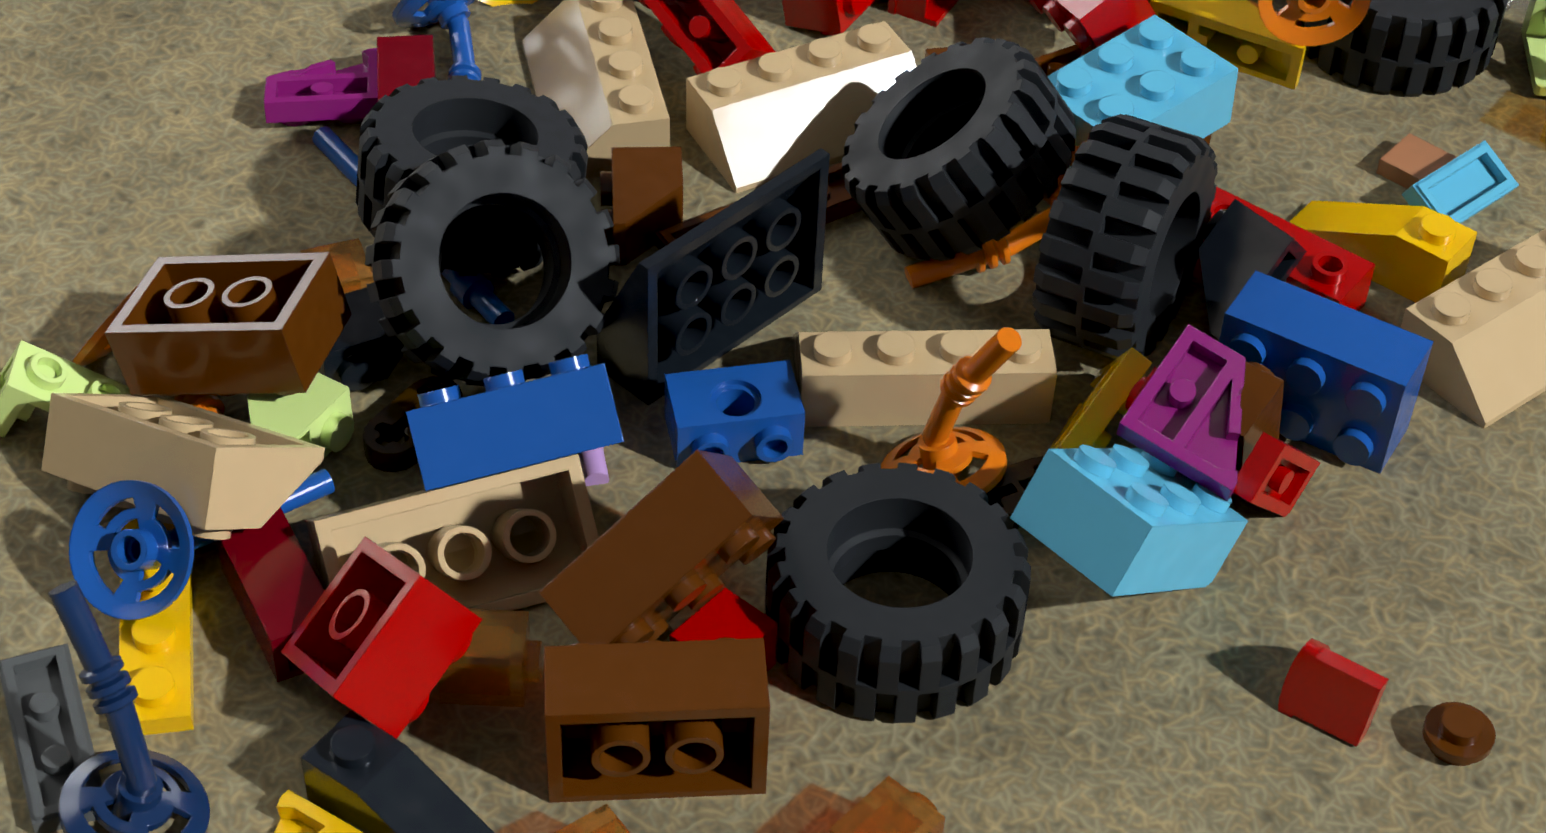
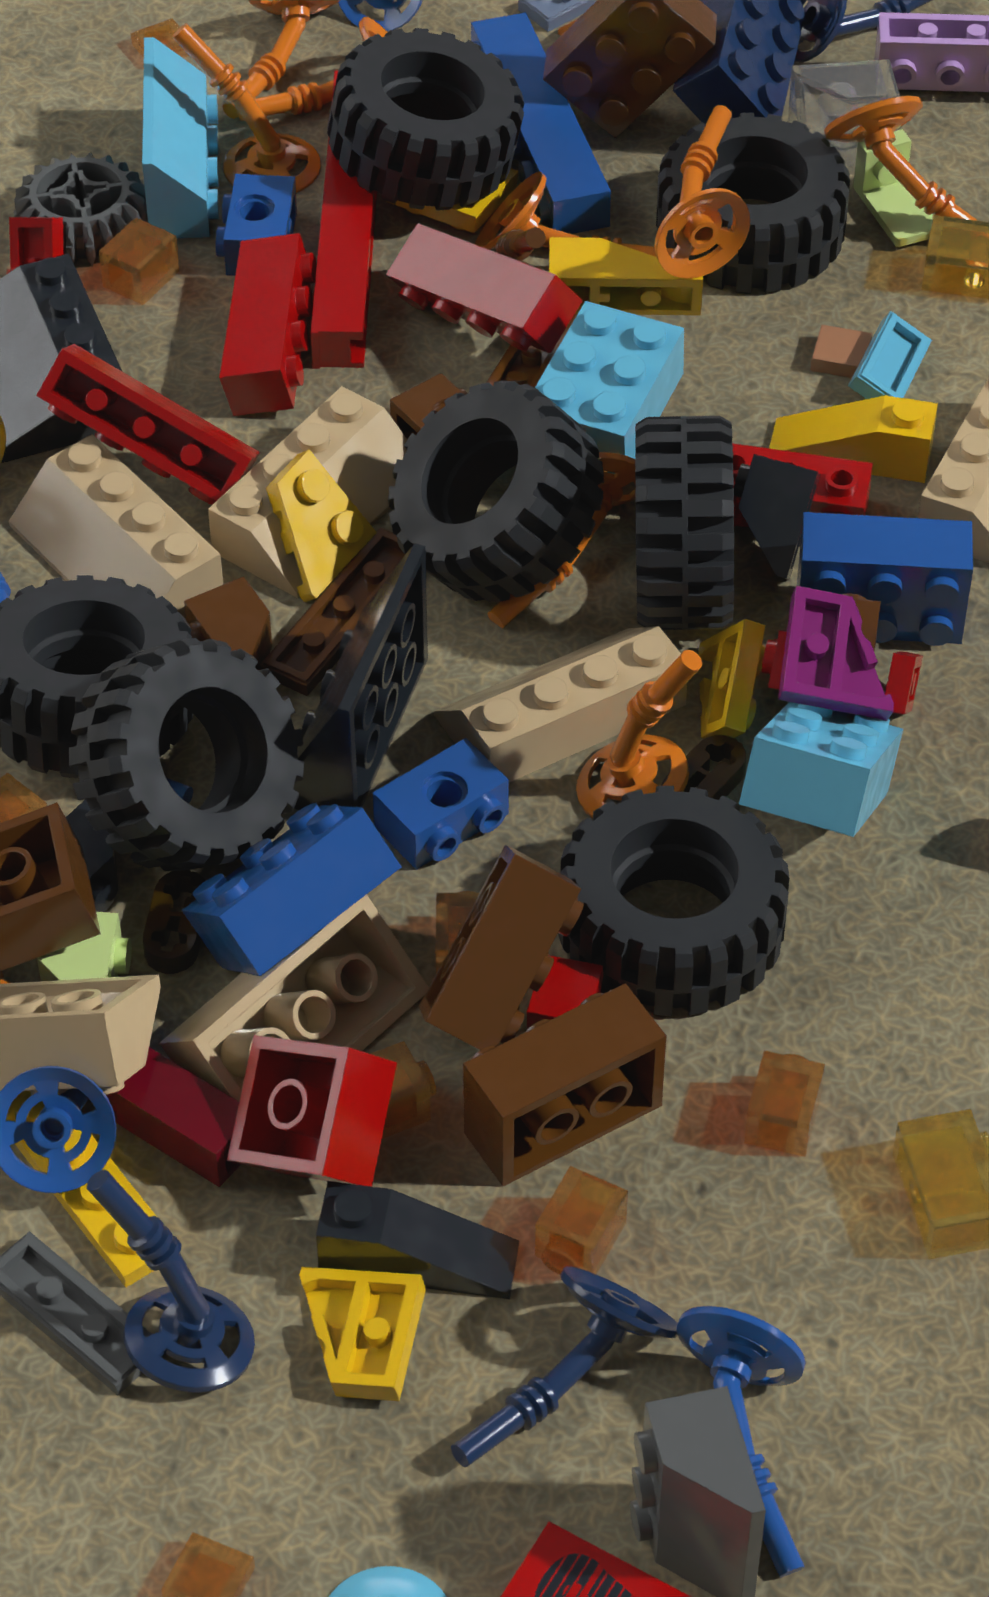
camera: 25 degrees left, 5 degrees up
none -> yellow wing [266,449,377,602]

